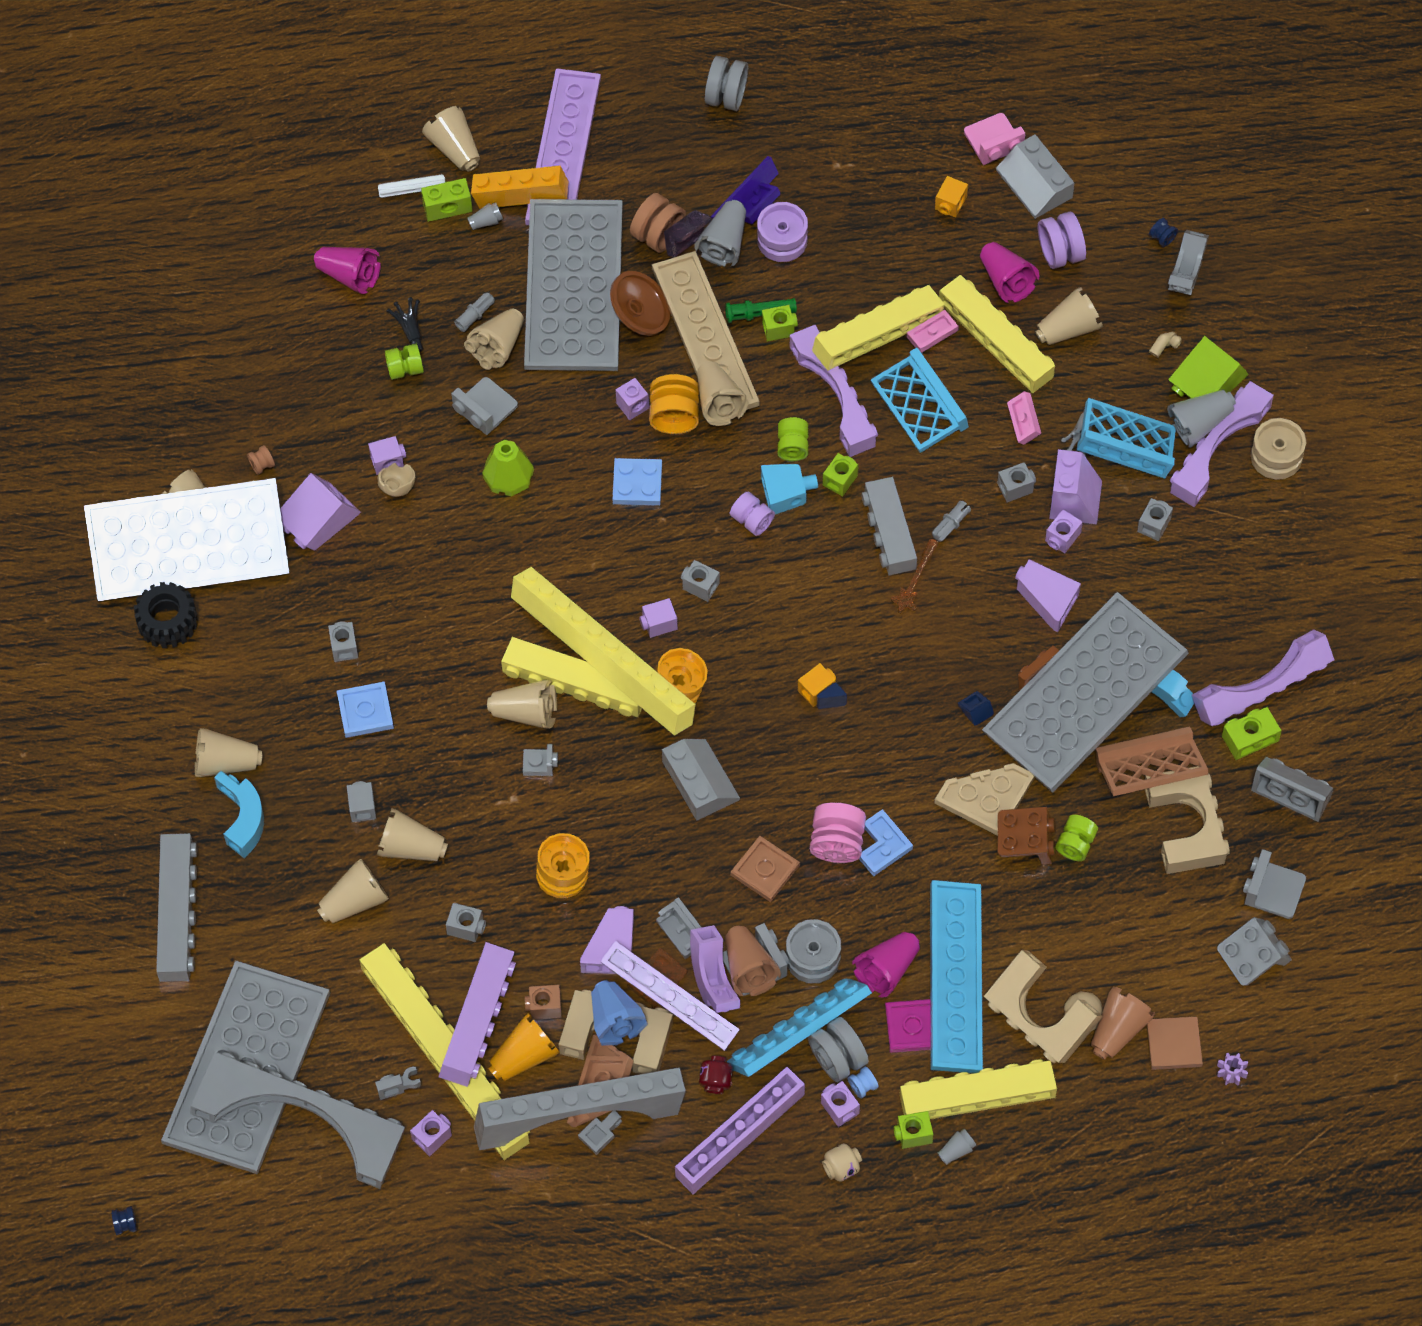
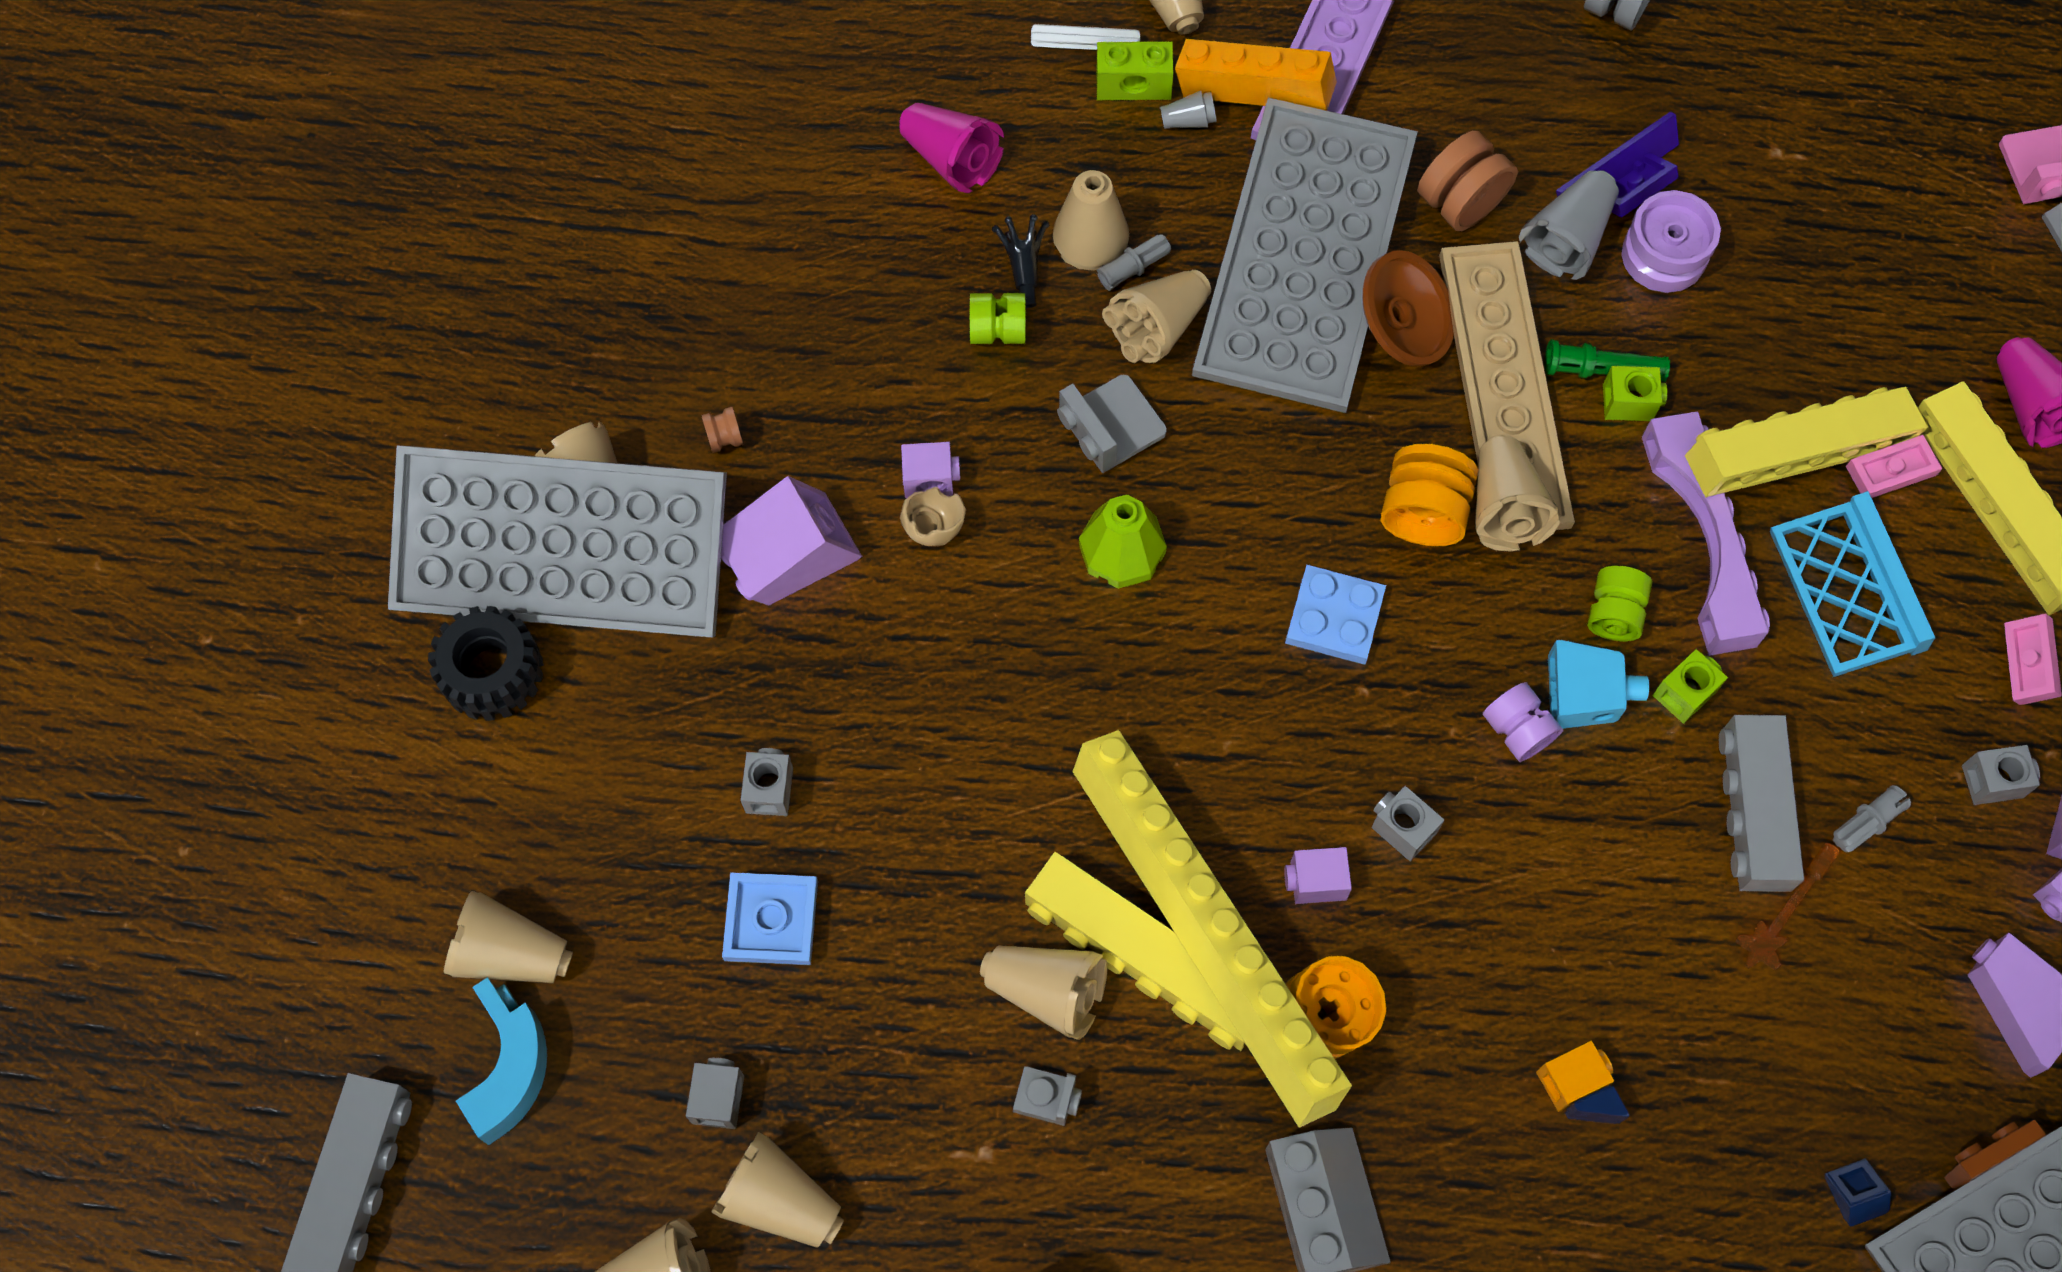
camera: 15 degrees right, 5 degrees up
lavender brick [616,378,649,420] -> none
clear purple bracket [664,210,711,257] -> none
light orange brick [935,176,968,218] -> none
none -> tan cone [1053,170,1129,271]

